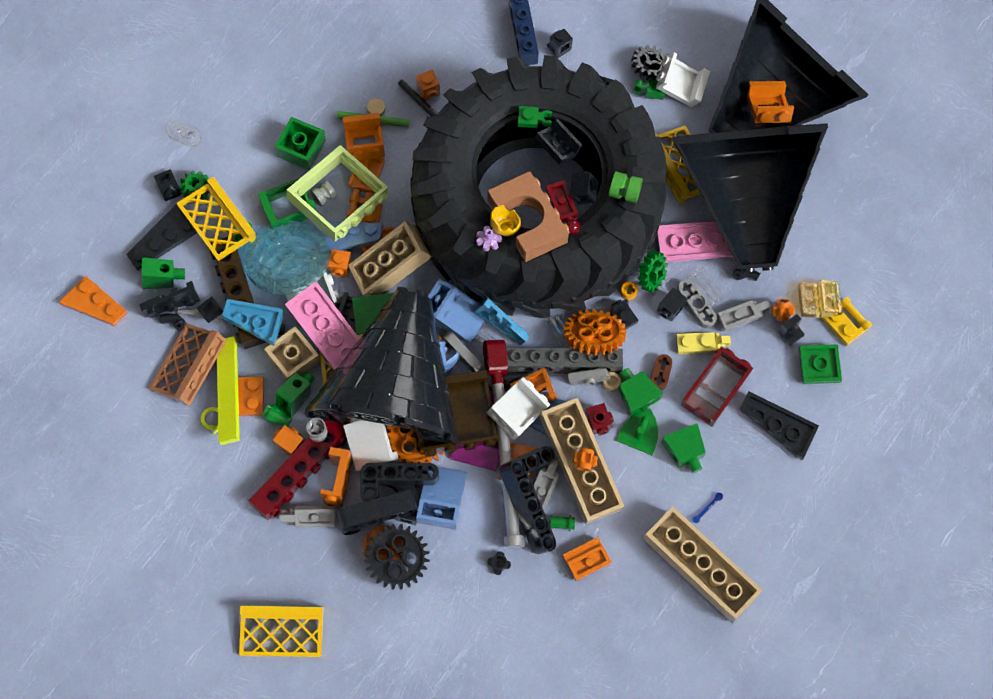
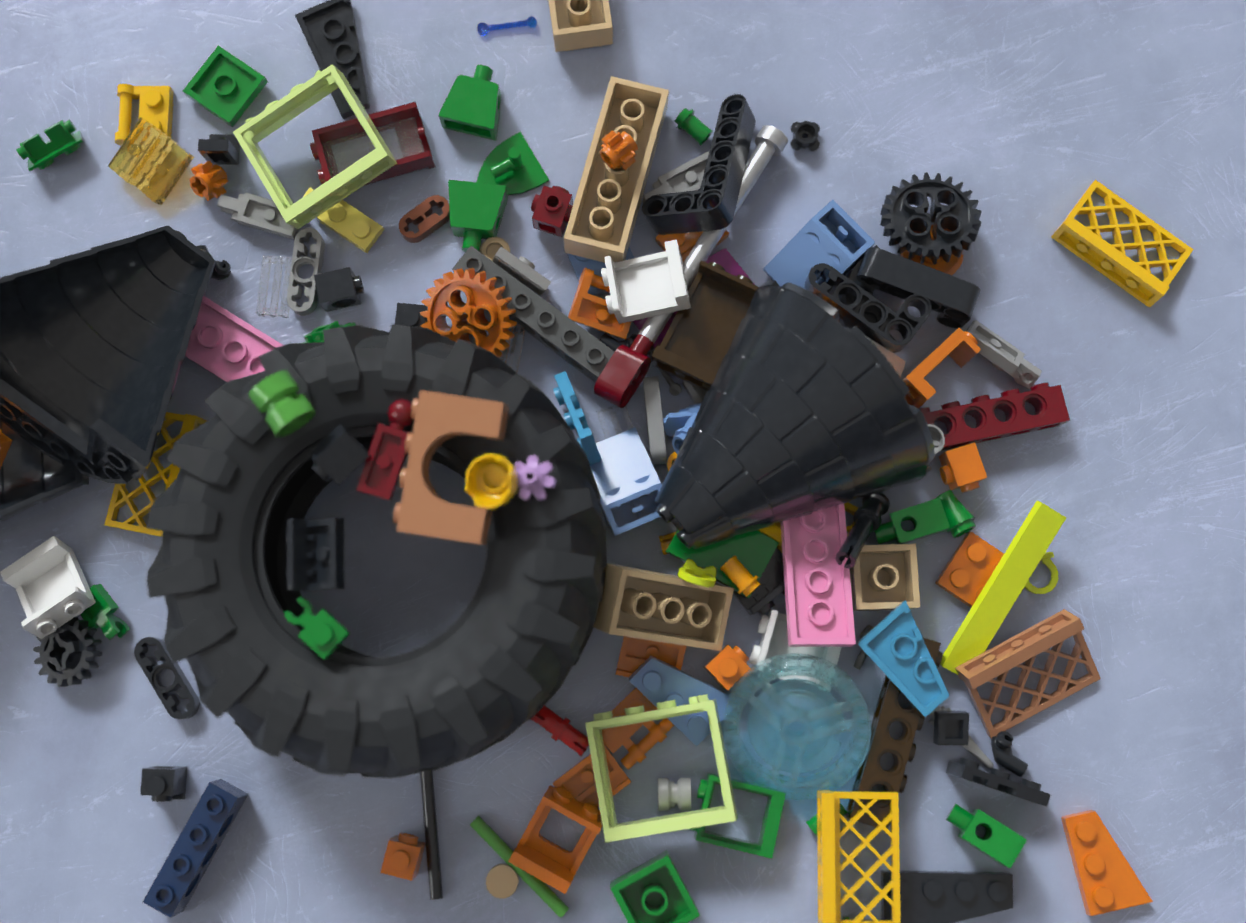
camera: 140 degrees left, 10 degrees up
orange plate [563,537,612,582] -> none
none -> green hinge [16,120,83,171]
none -> yellowish green window [233,64,397,229]
none -> red pin [531,705,589,757]
none -> neon yellow piece [677,559,717,587]
none -> light orange pin [720,555,761,597]
none -> black pin [835,492,890,568]

